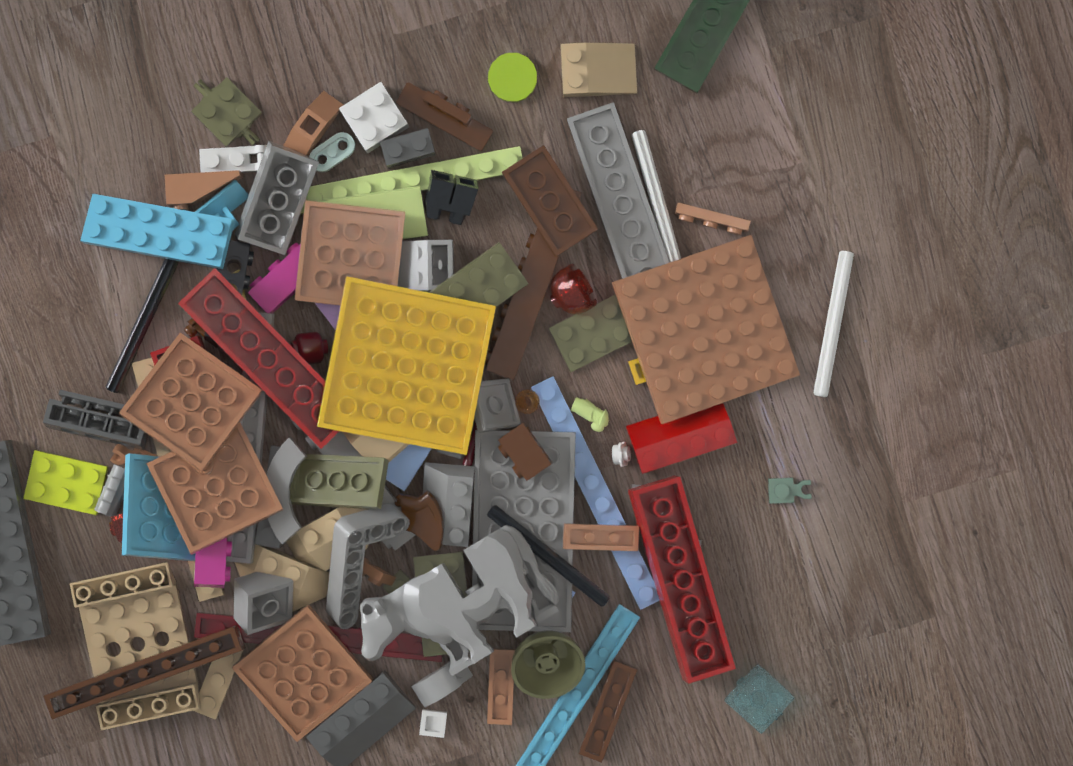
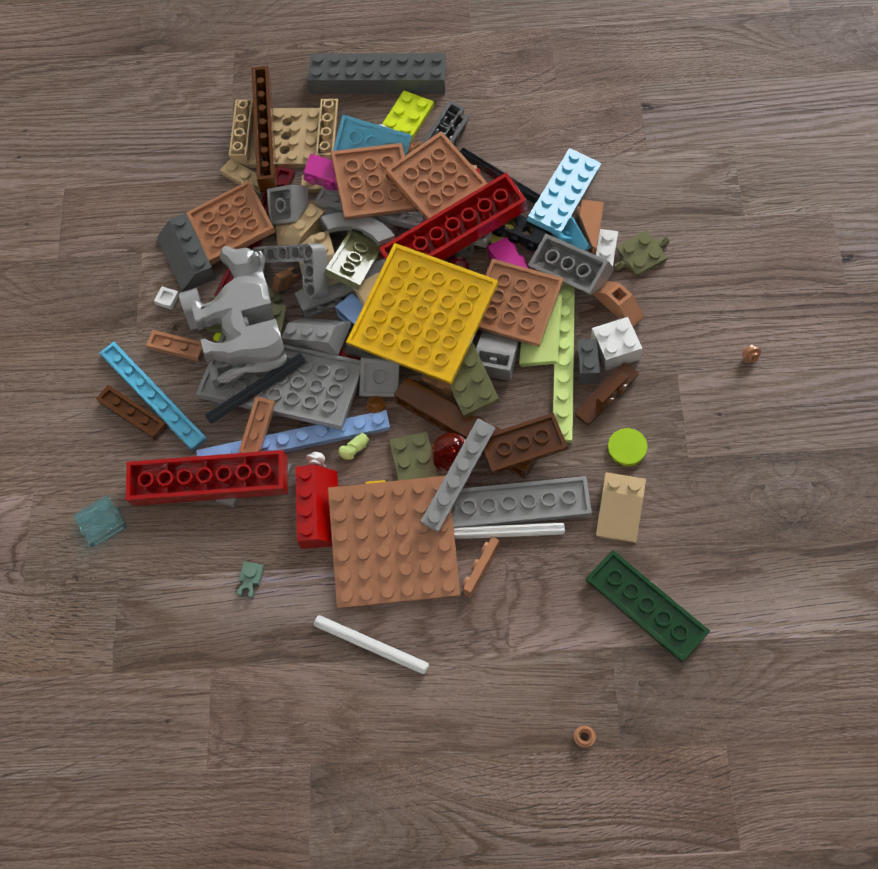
camera: 115 degrees right, 25 degrees down
light aqua plate [309,132,355,172] -> none
reddish brown arm [394,491,444,551] -> none
black hips [425,170,478,225] -> none
reddish brown brick [498,422,553,481] -> none
olive piece [511,630,585,699] -> none
none -> light grey plate [420,419,495,533]
none -> nougat plate [574,726,596,748]

